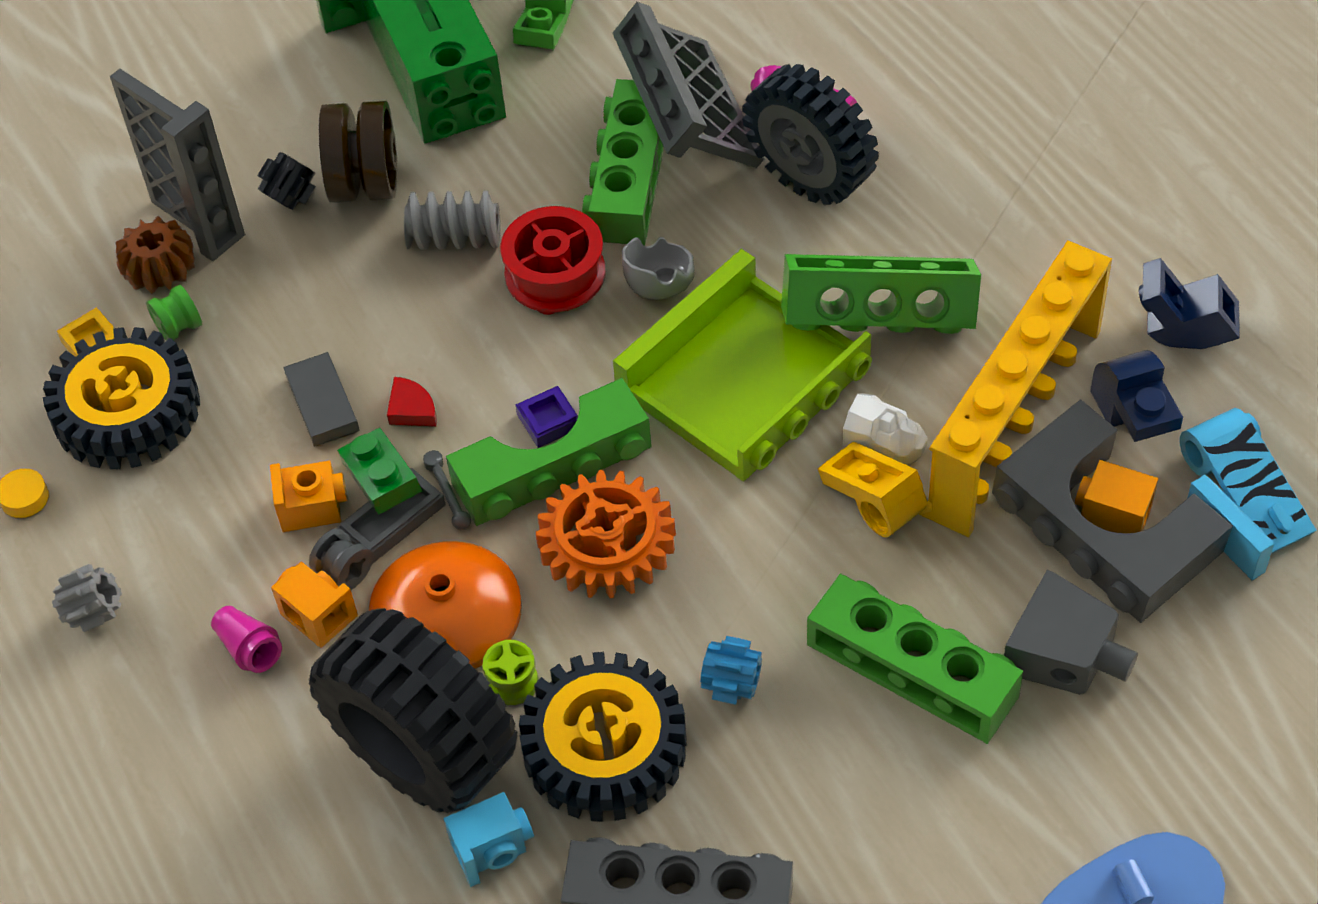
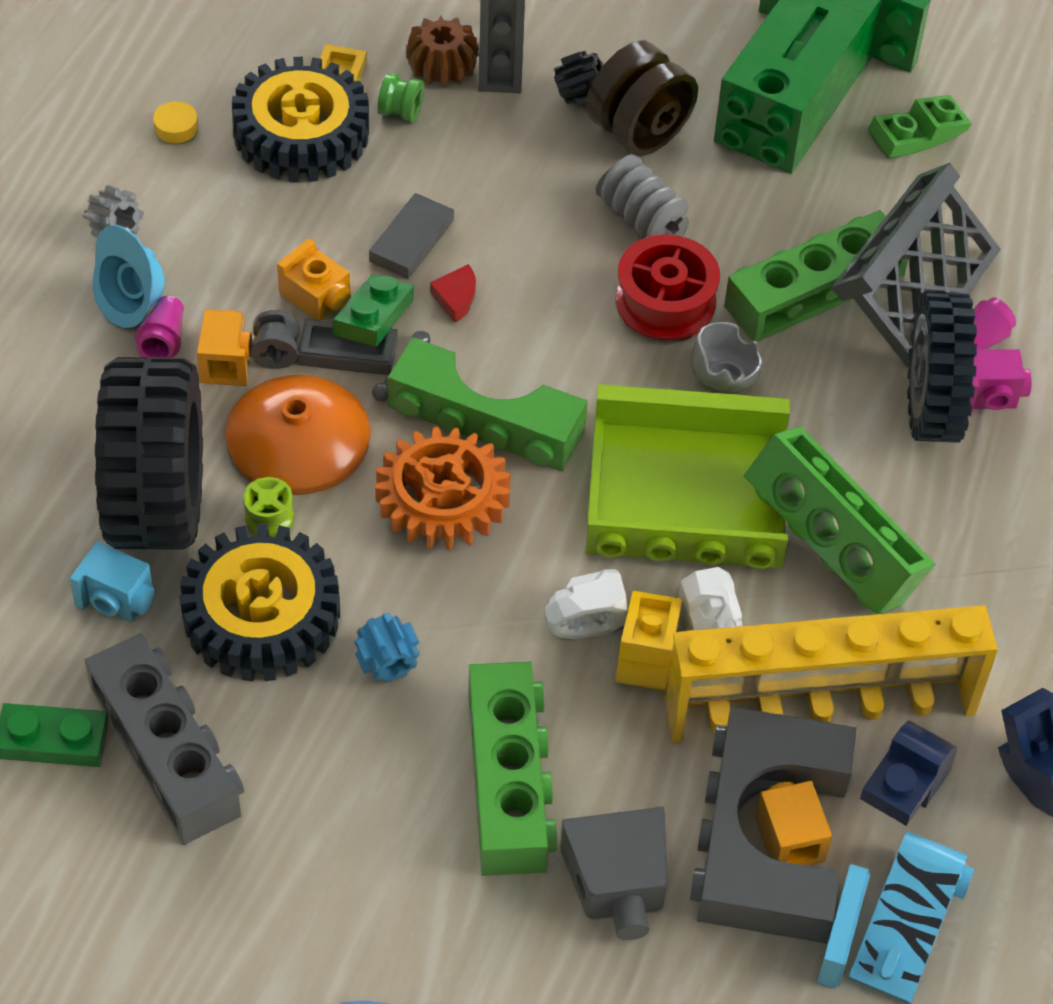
camera: 45 degrees right, 0 degrees up
dark purple tile [515,386,578,448] -> none
none -> medium azure piece [92,225,165,328]
none -> white rock [545,569,628,640]

